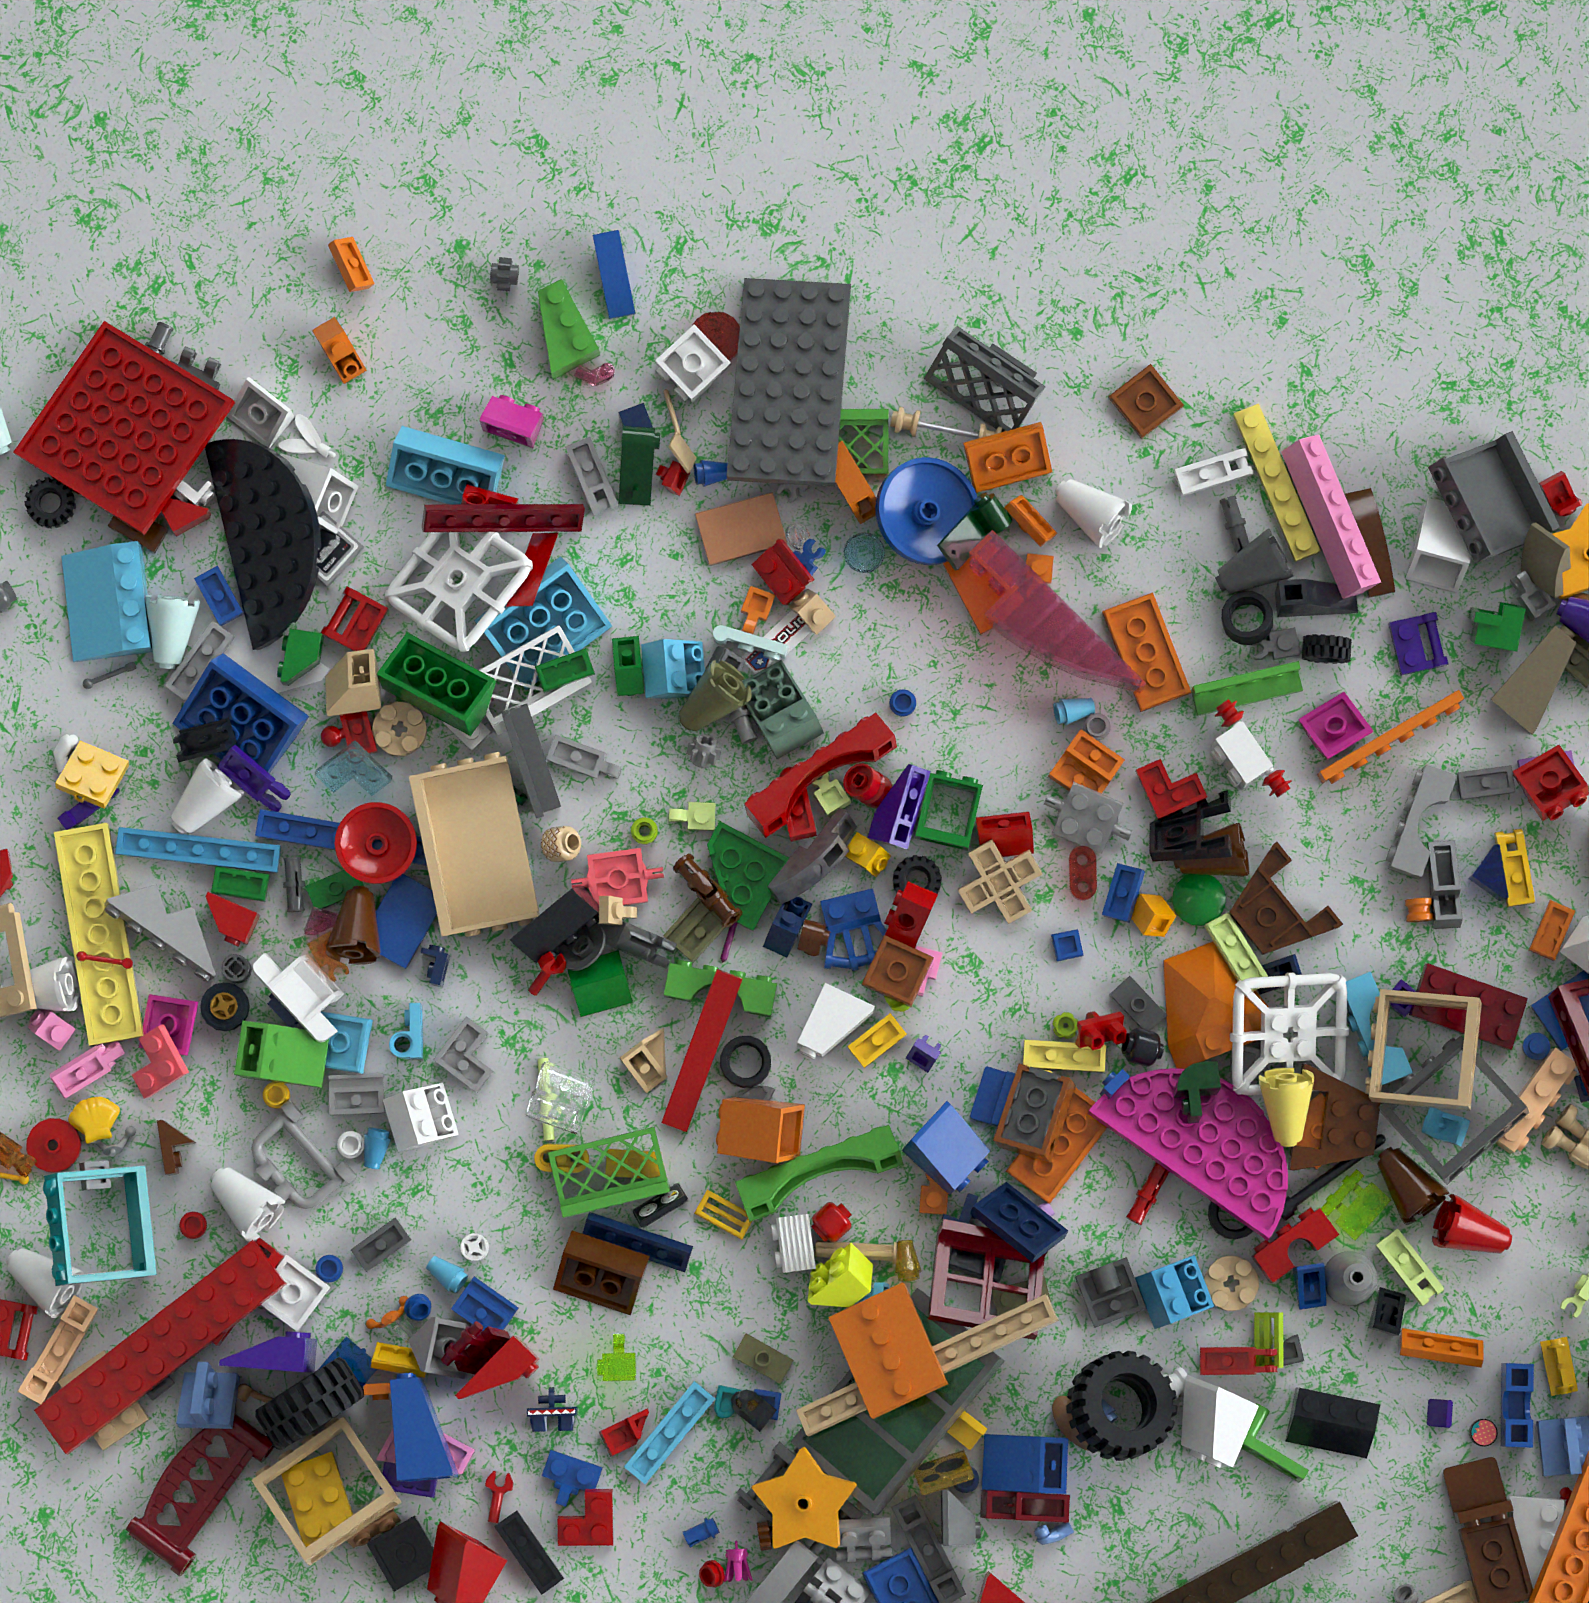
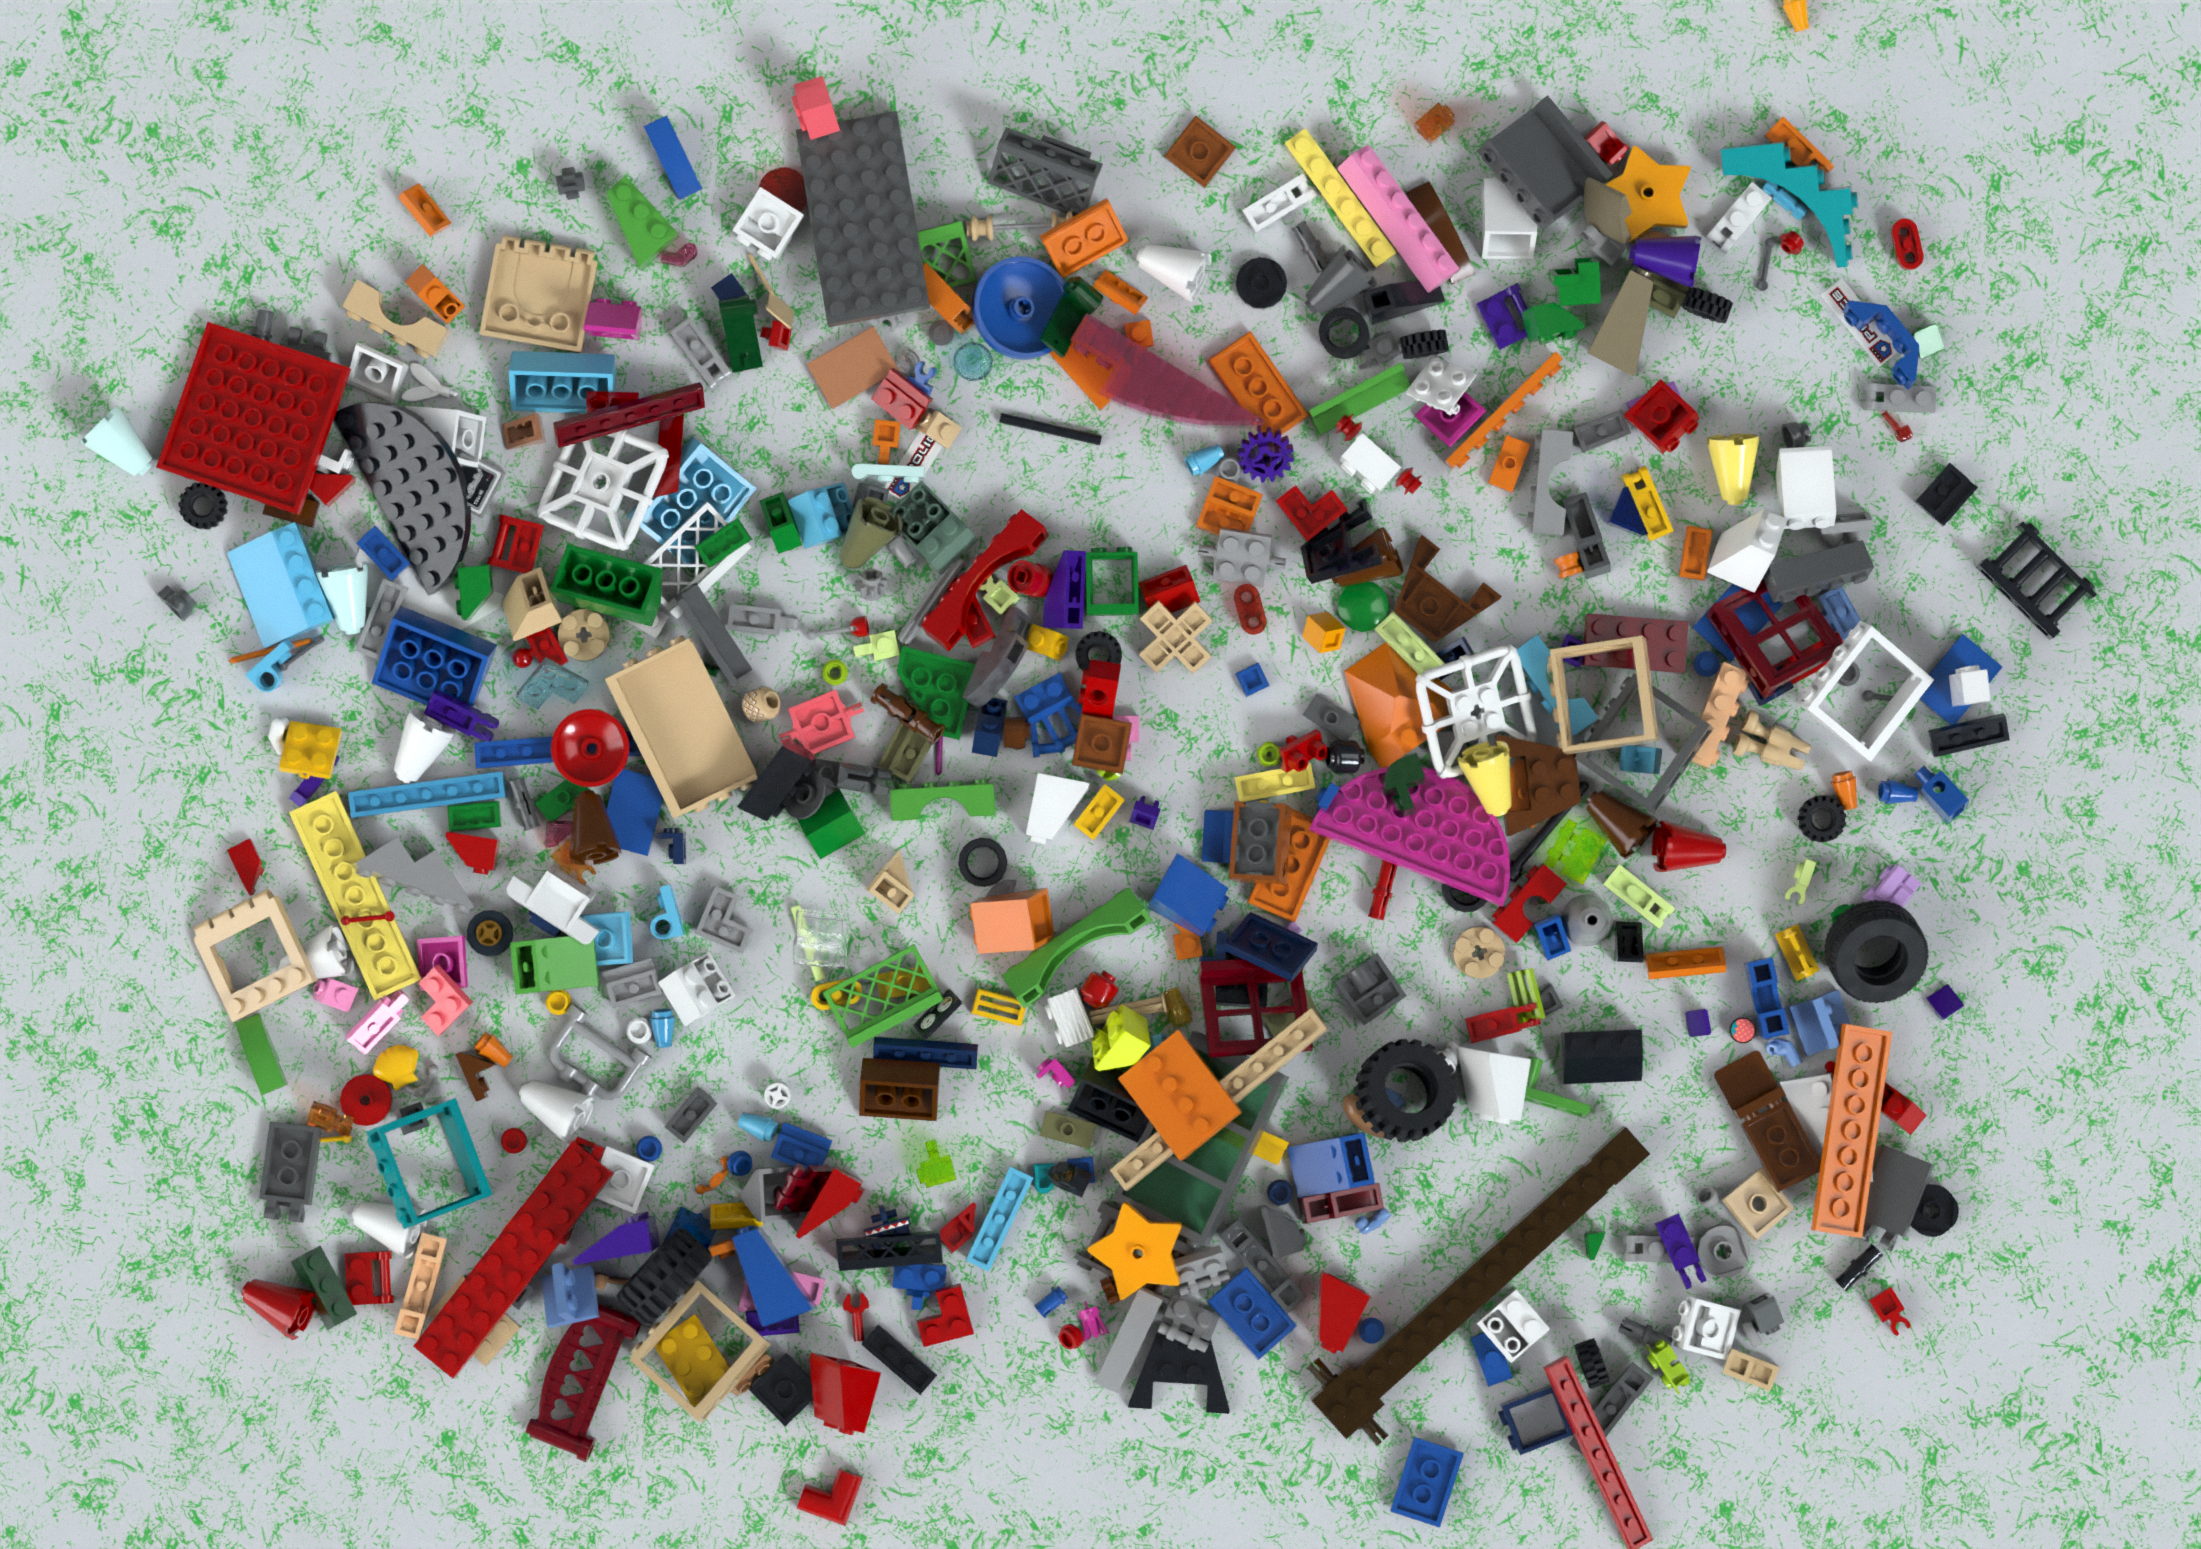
camera: 10 degrees left, 5 degrees up
black hinge [173,717,237,763] -> none
dark grey wheel [222,954,252,984] -> none
red bar [528,952,566,996] -> none
tan plate [599,896,637,926] -> none
red tile [661,969,743,1132] -> none
blue cone [694,460,728,487] -> none
blue plate [889,689,916,717] -> none
clear yellow tile [913,1450,975,1496] -> none
blue plate [1102,863,1145,923] -> none
dark azure slope [1135,1255,1214,1329] -> none
none -> orange axle [228,638,312,664]
none -> medium azure plate [245,639,295,692]
none -> tan arch [342,280,451,359]
none -> orange cone [473,1032,513,1068]
none -> tan hinge [479,235,598,353]
none -> nougat slope [502,414,546,450]
none -> coral brick [791,76,840,140]
none -> hinge [806,616,869,640]
none -> black fence [836,1230,943,1271]
none -> light grey axle [897,558,965,646]
none -> flat silver plate [928,320,954,346]
none -> black bar [999,413,1102,446]
none -> dark pink bracket [1036,1058,1077,1088]
none -> black slope [1067,1058,1149,1143]
none -> black tile [1236,257,1287,309]
none -> dark purple gear [1238,427,1294,483]
none -> white hinge [1405,356,1476,415]
none -> clear orange brick [1414,102,1455,146]
none -> orange plate [1488,435,1531,493]
none -> green slope [1521,302,1585,345]
none -> medium blue arm [1766,1038,1803,1068]

